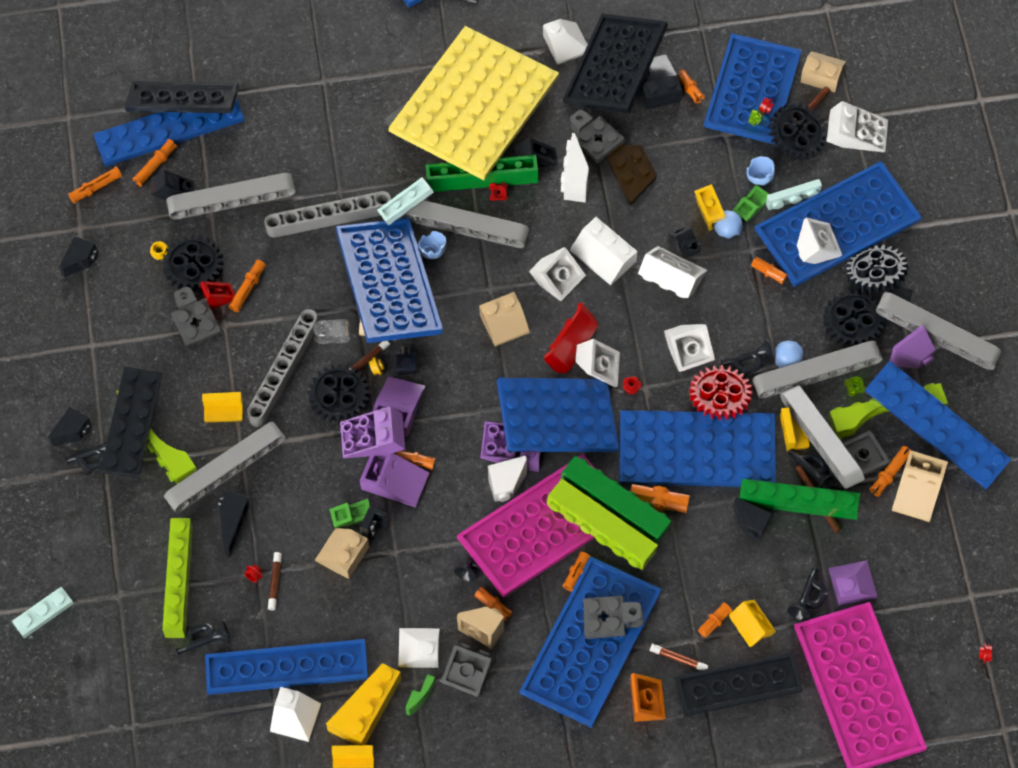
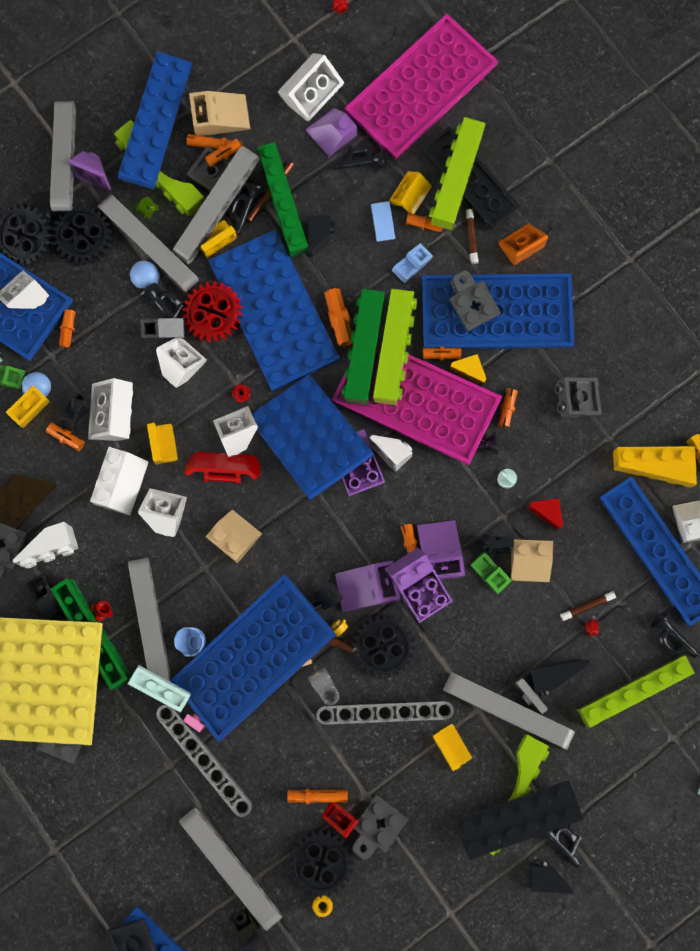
camera: 120 degrees left, 15 degrees up
white slope [398,628,439,668] -> none
bright green slope [405,674,436,715] -> none
tan slope [457,607,504,649] -> none
none -> orange pin [46,422,85,452]
none -> slope [140,318,186,339]
none -> yellow panel [147,423,178,465]
none -> bright pink plate [183,713,206,732]
none -> orange pin [205,138,241,167]
none -> white slope [278,53,344,121]
none -> light blue slope [371,201,395,241]
none -> light blue slope [392,243,433,283]
none -> lime brick [429,117,486,230]
none -> yellow slope [449,354,486,387]
none -> light aqua tile [497,469,517,489]
none -> light grey plate [514,678,548,714]
none -> red slope [527,498,563,531]

